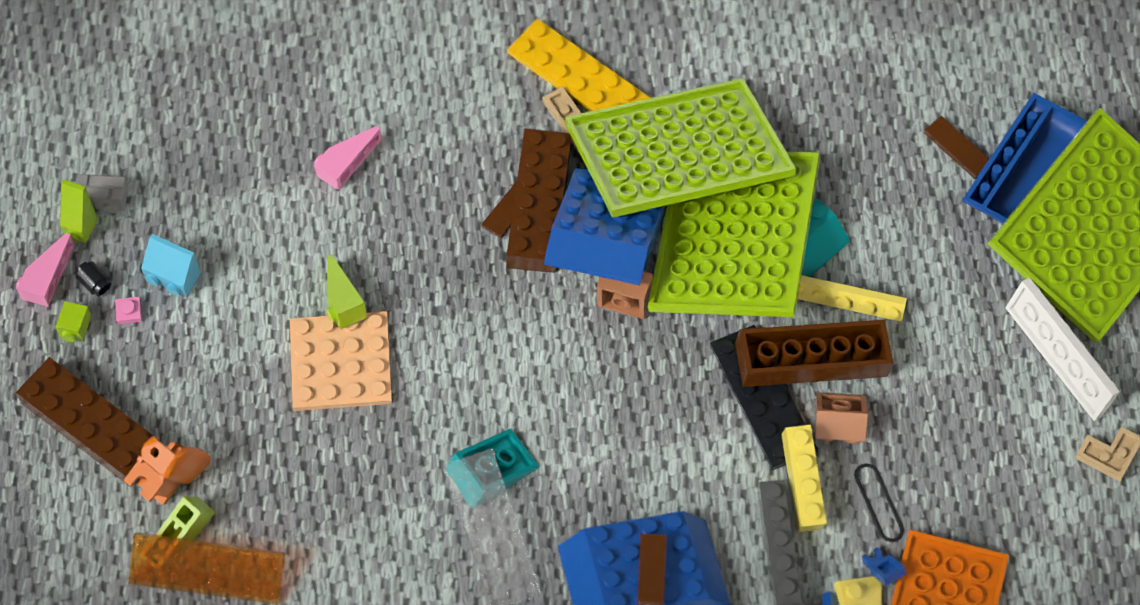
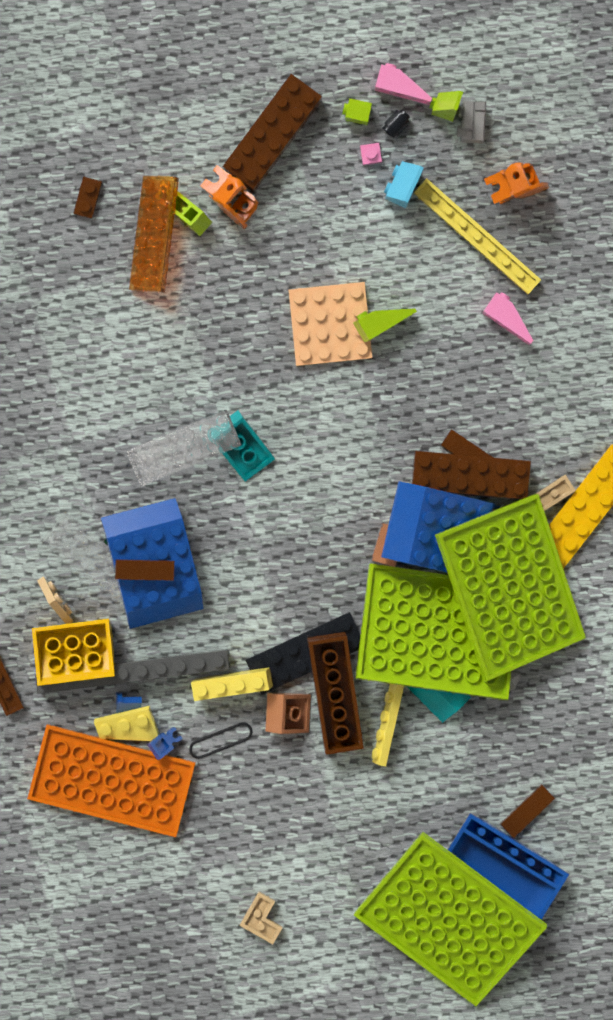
camera: 85 degrees right, 25 degrees up
white plate [1006,278,1120,421] -> none
none -> light yellow plate [413,178,541,295]
none -> orange piece [484,162,549,204]

